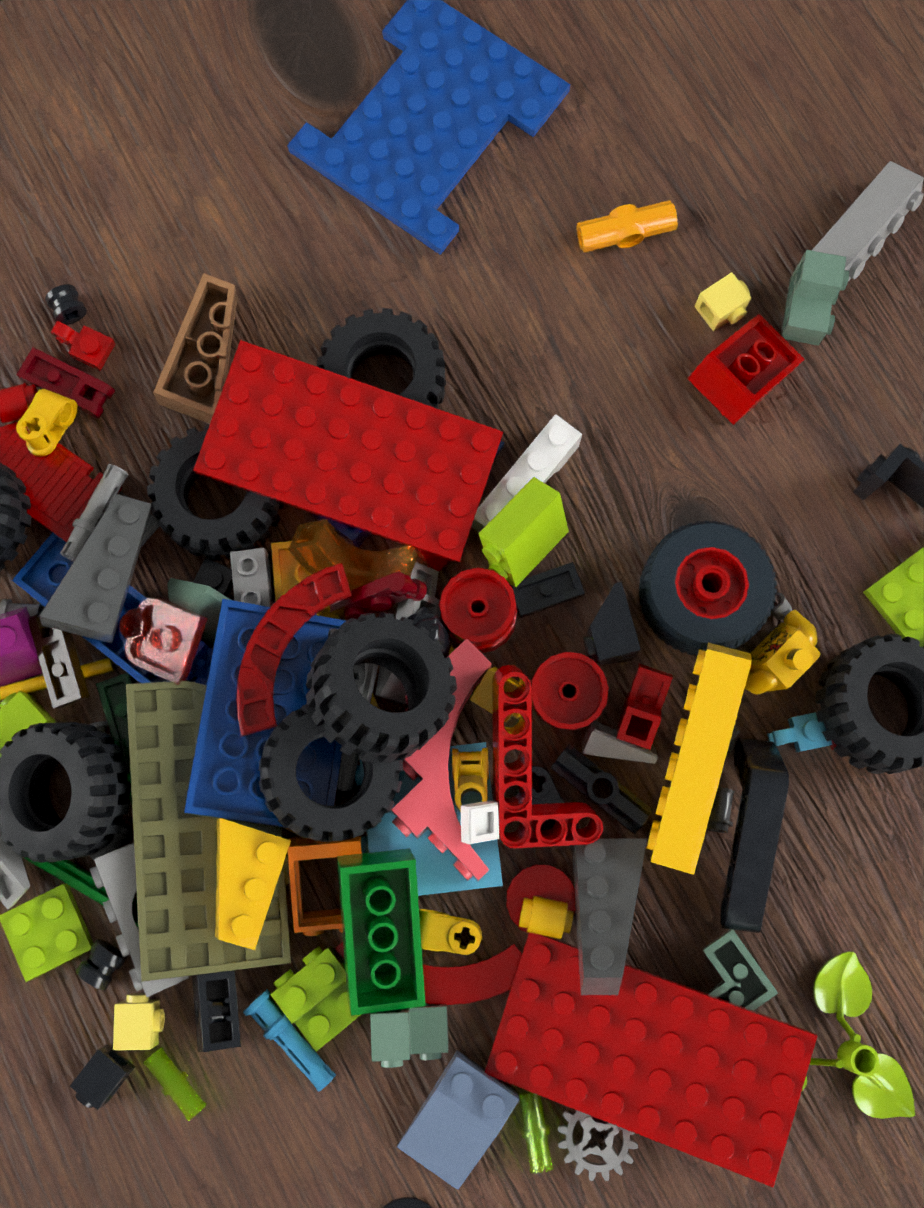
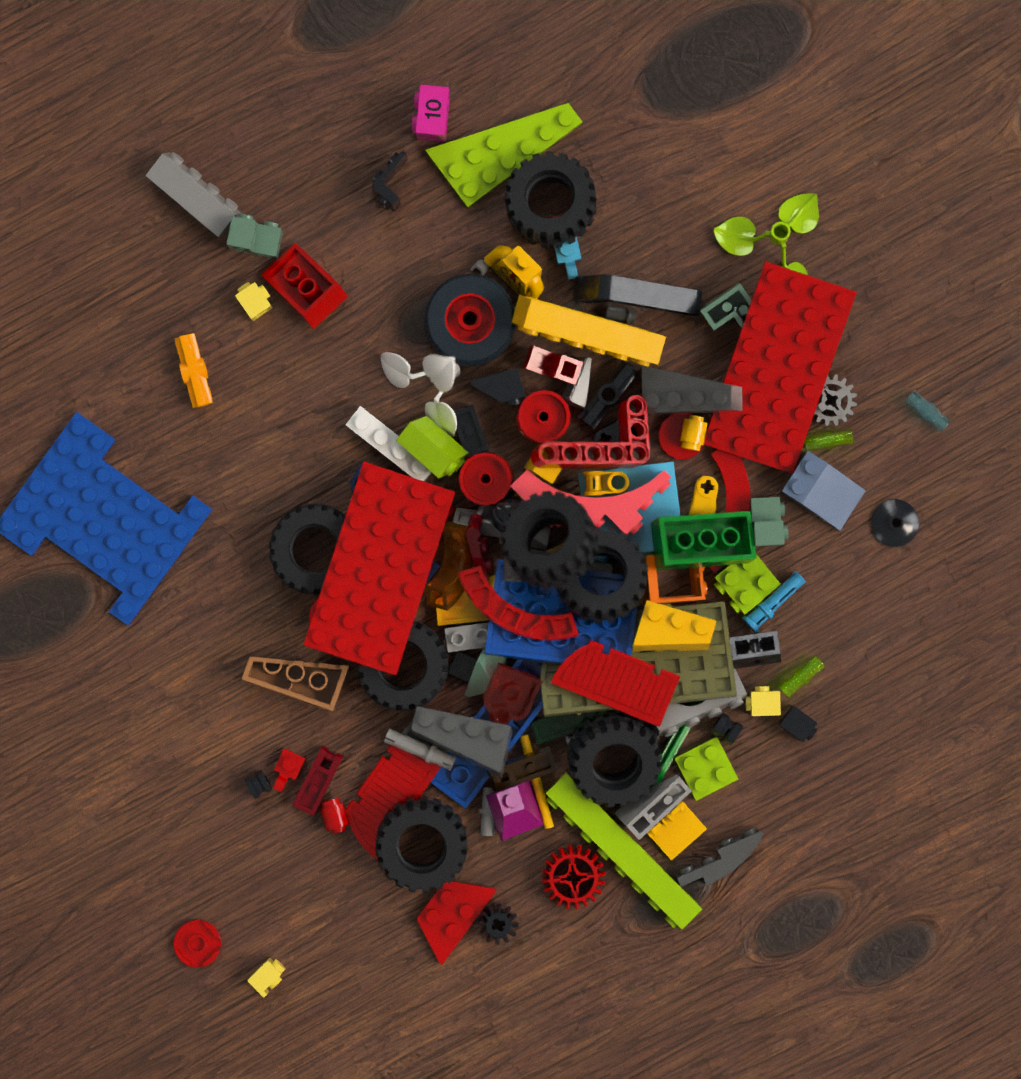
camera: 90 degrees left, 10 degrees up
yellow piece [16,389,77,457] -> none
white tile [461,800,499,844] -> none
none -> white plant [380,352,460,437]
none -> red piece [550,640,680,727]

